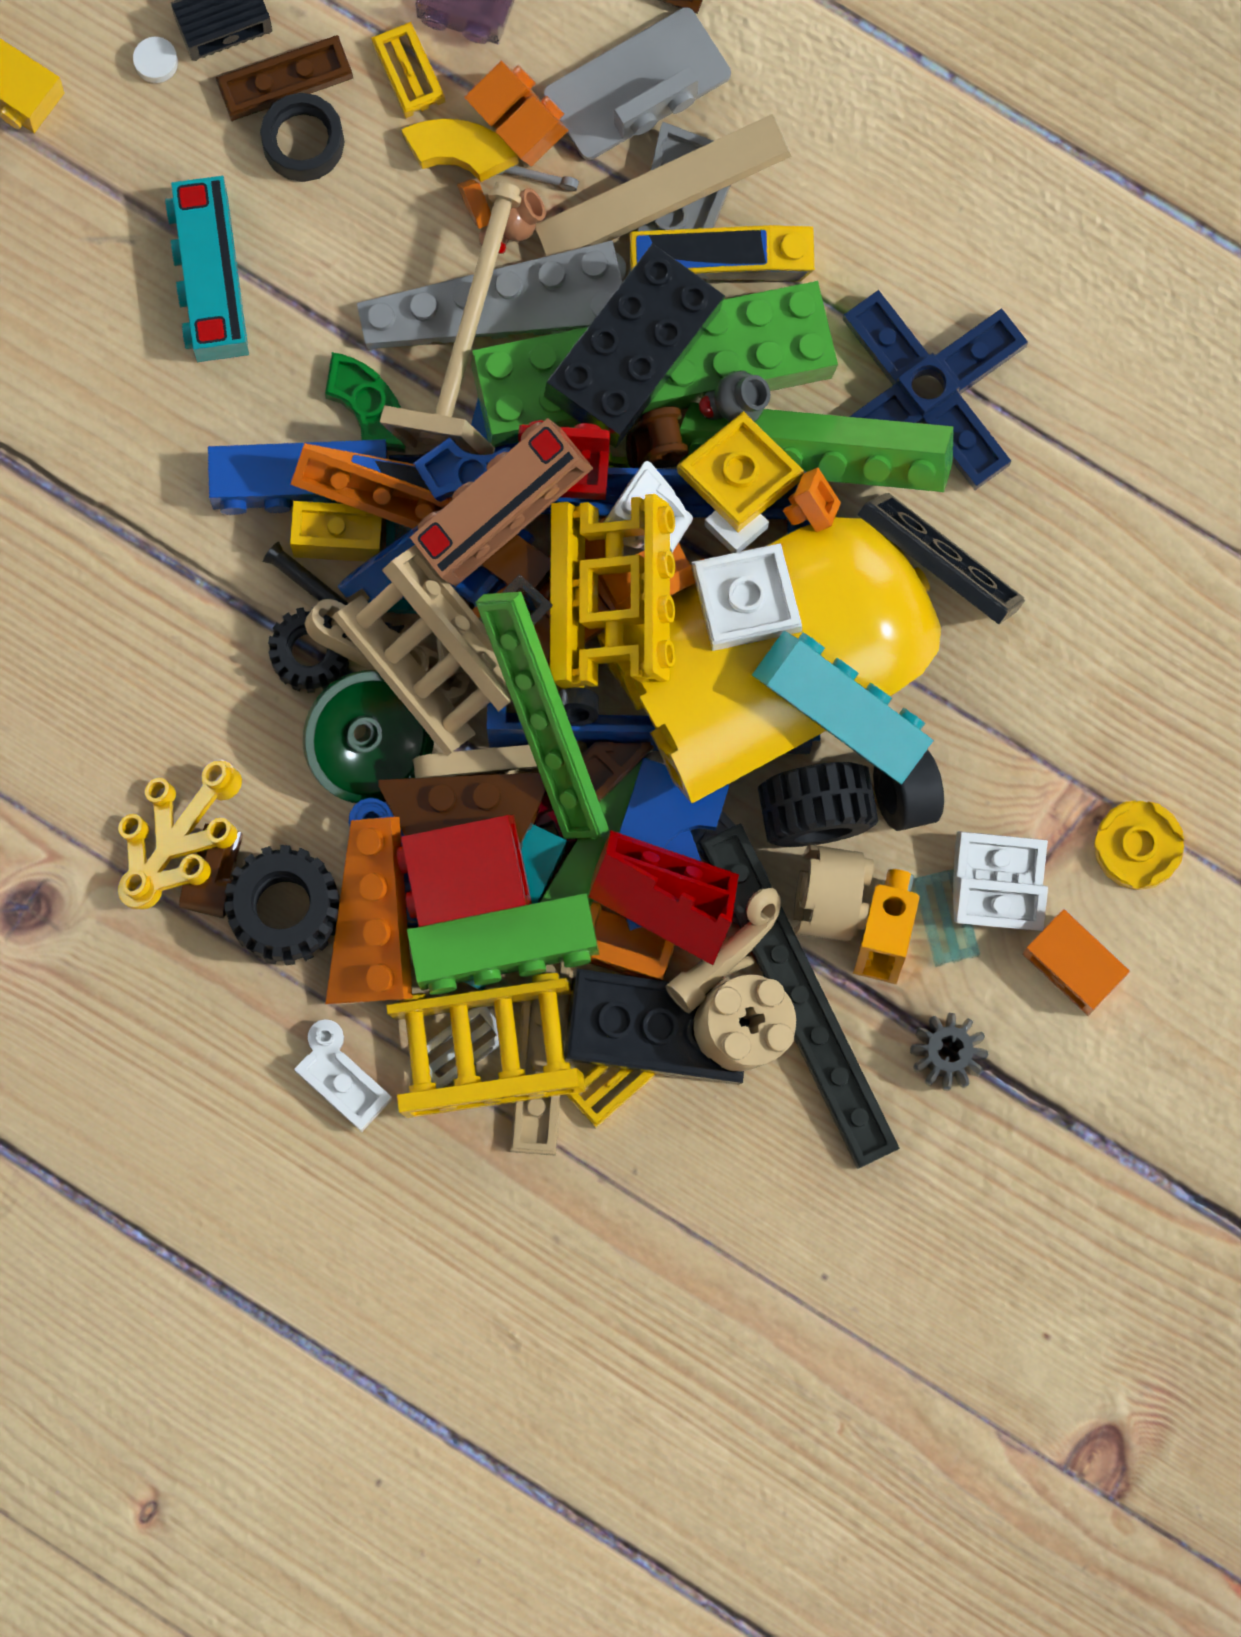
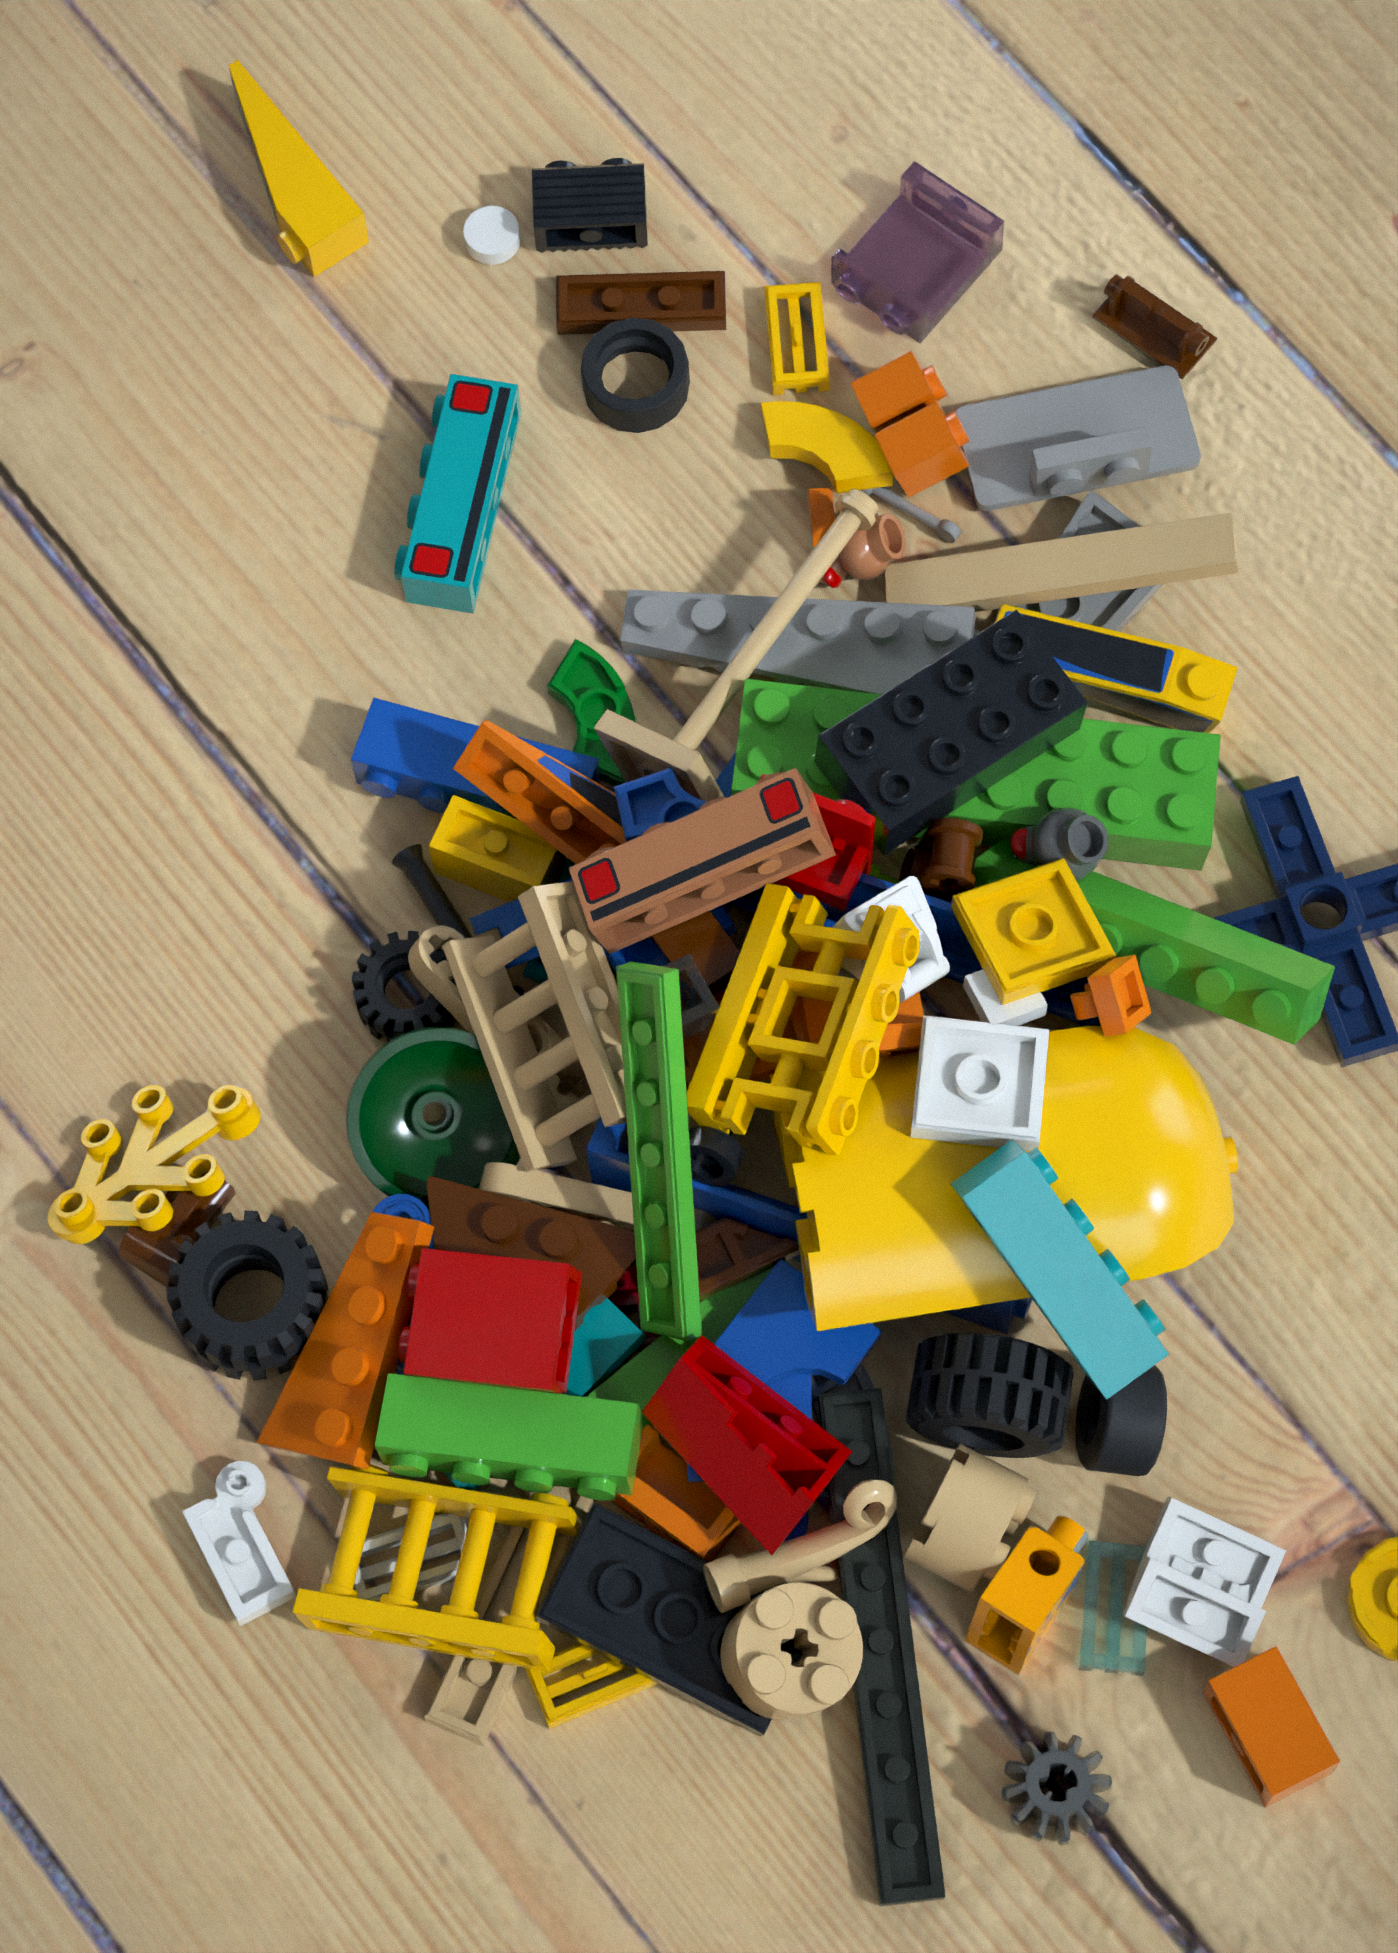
camera: 25 degrees right, 10 degrees down
black tile [857,493,1025,625] -> none

